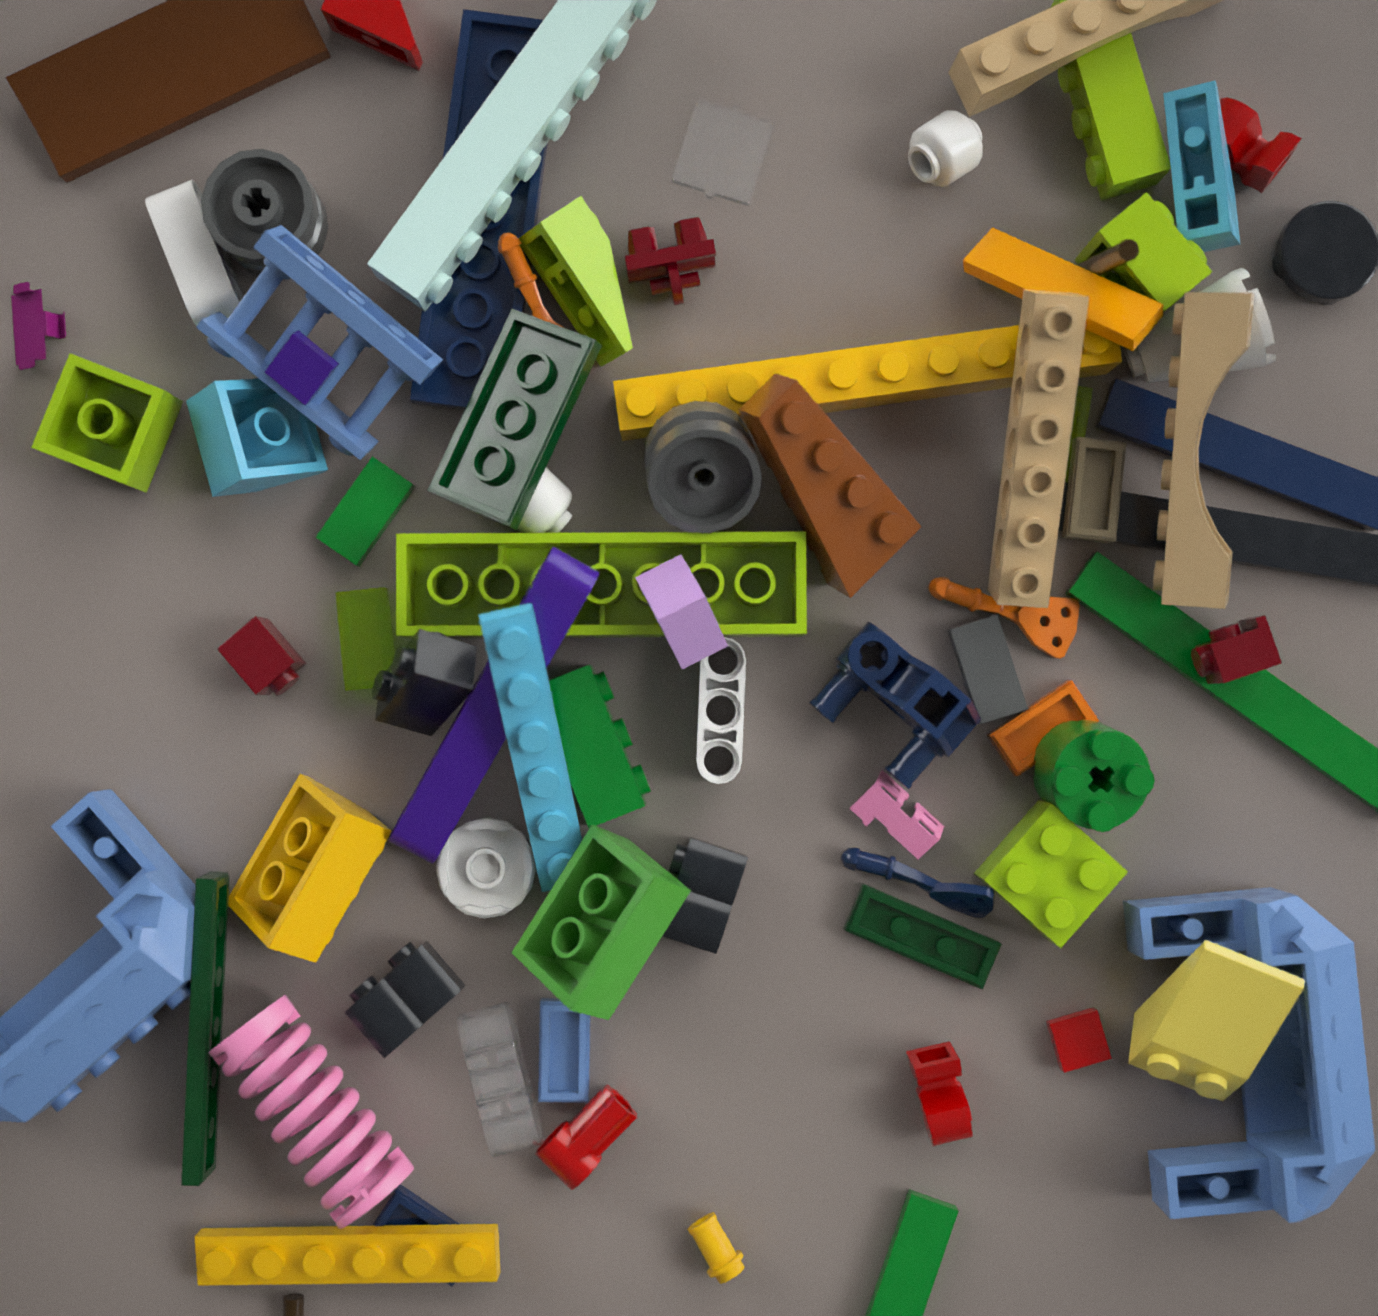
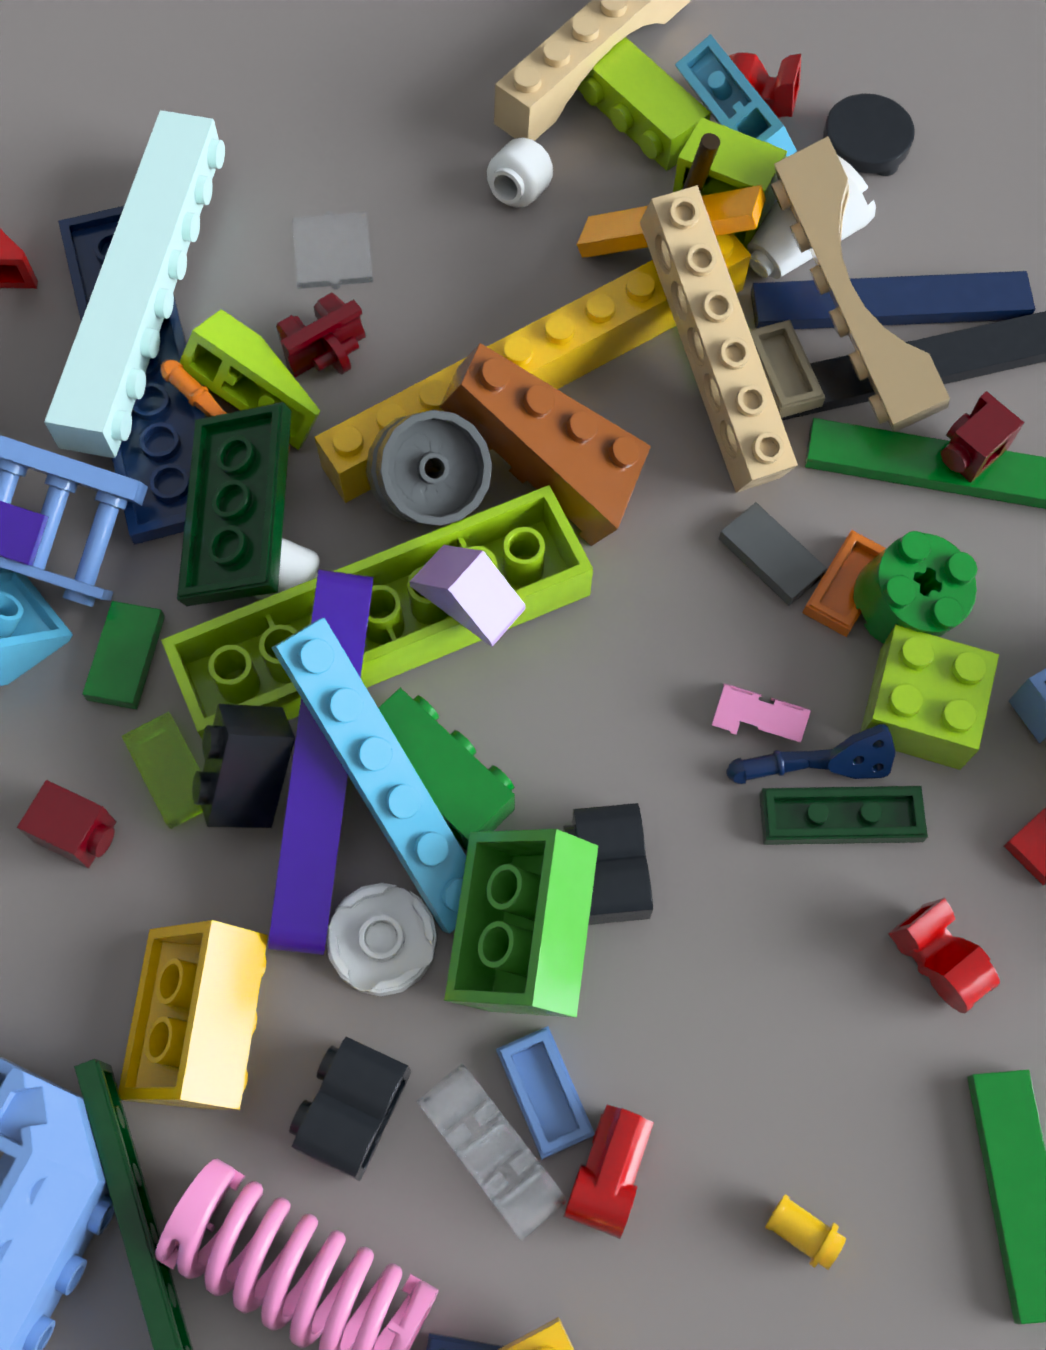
camera: 20 degrees left, 20 degrees down
white beam [696,637,746,784] -> none
dark blue piece [809,622,981,789] -> none
orange piece [928,577,1080,658] -> none

